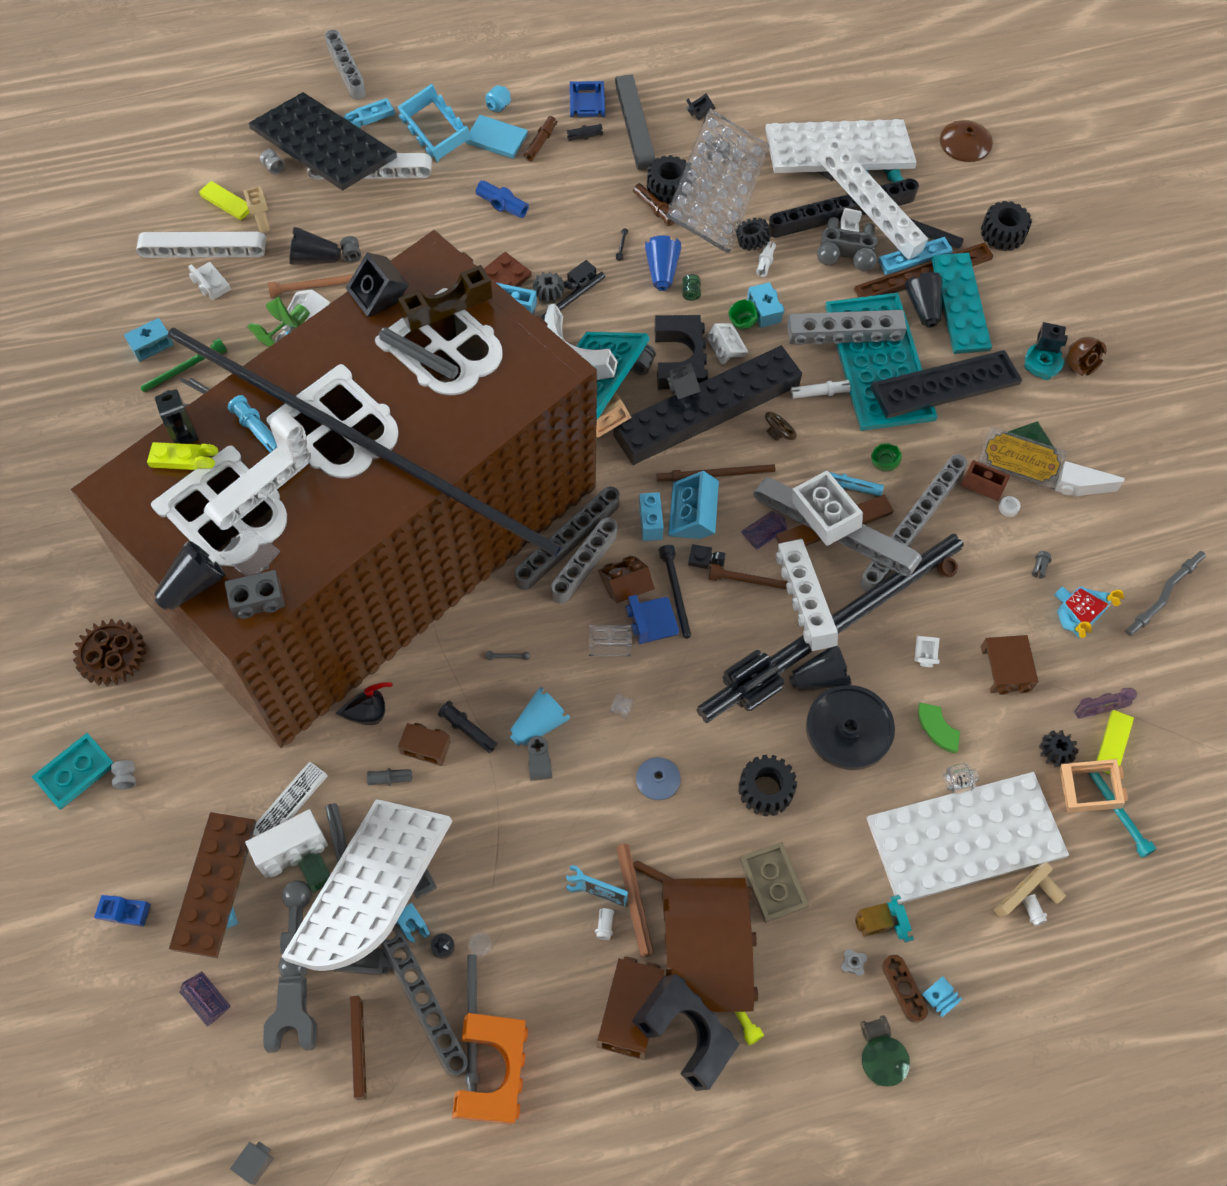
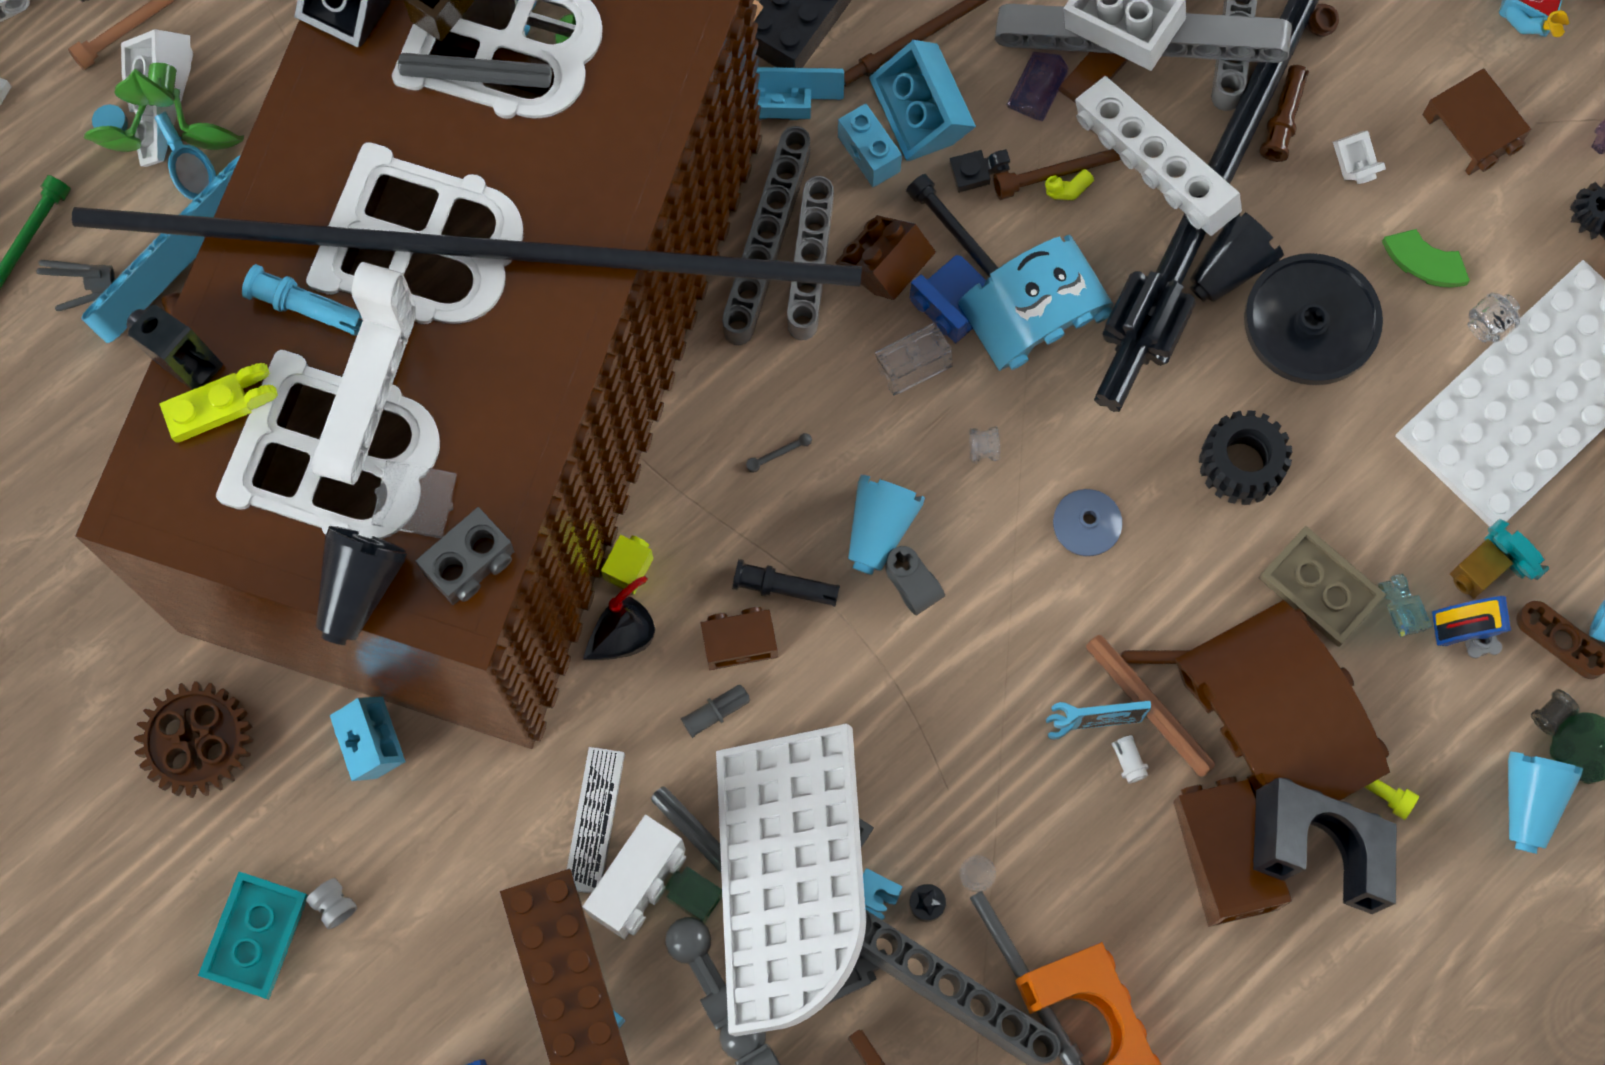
camera: 25 degrees left, 10 degrees up
none -> medium azure tile [92,104,128,131]
none -> medium azure brick [330,697,406,781]
none -> neon yellow brick [601,534,654,595]
none -> medium azure bracket [756,67,844,120]
none -> medium azure cylinder [958,235,1114,371]
none -> neon yellow arm [1045,169,1094,200]
none -> reddish brown pin [1259,65,1309,162]
none -> clear light blue plate [1378,574,1433,637]
none -> slope [1432,596,1511,646]
none -> medium azure cone [1508,751,1583,854]

